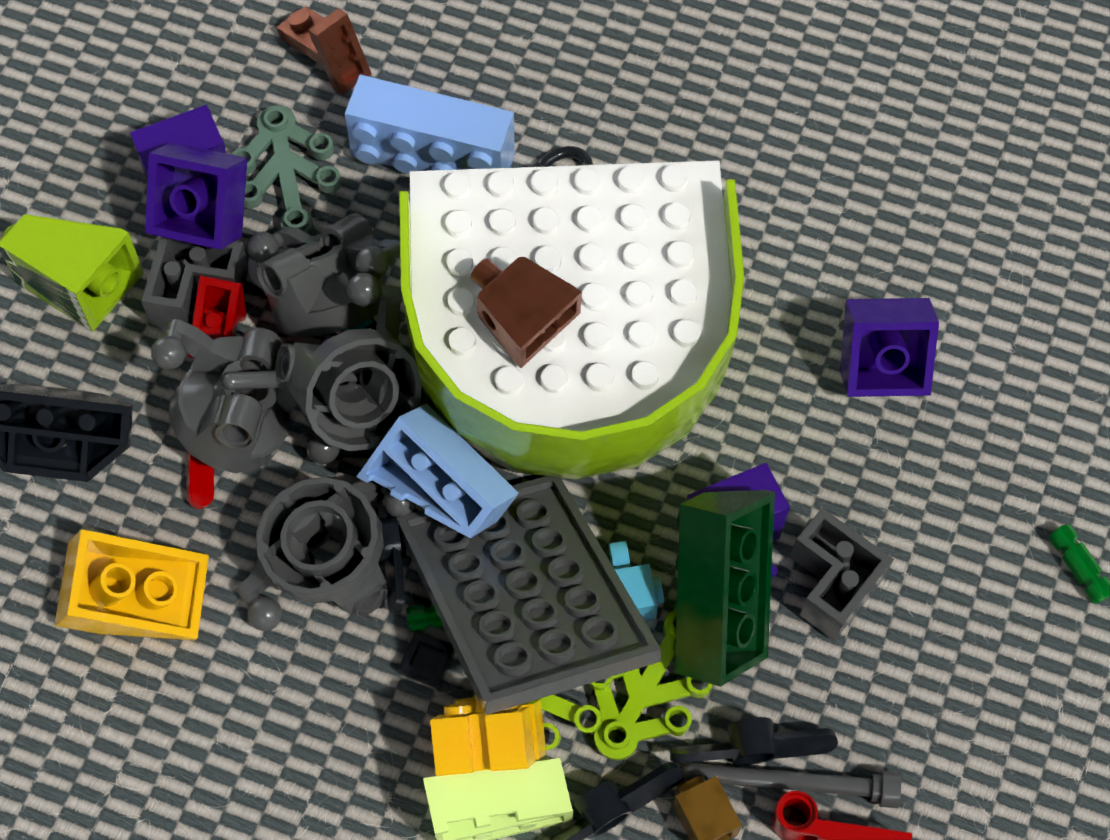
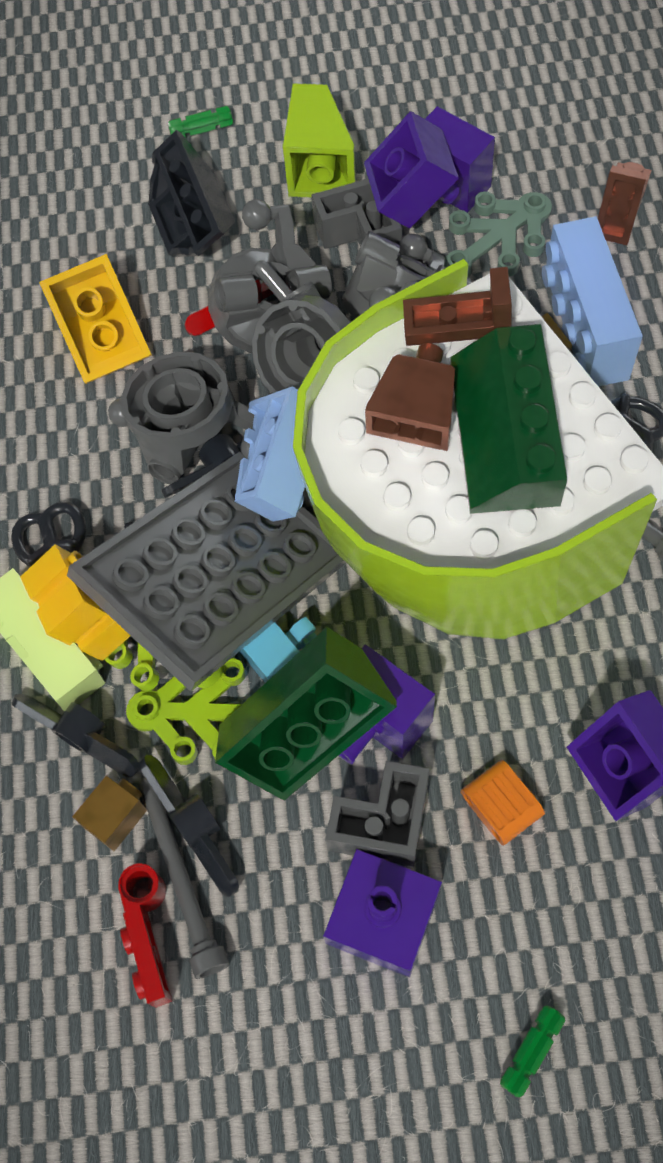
camera: 70 degrees right, 0 degrees up
red slope [187,275,247,359] -> none
none -> black piece [11,502,86,567]
none -> dark purple brick [323,849,442,977]
none -> copper bracket [403,267,512,346]
none -> dark green slope [450,324,567,514]
none -> orange piece [460,759,545,846]

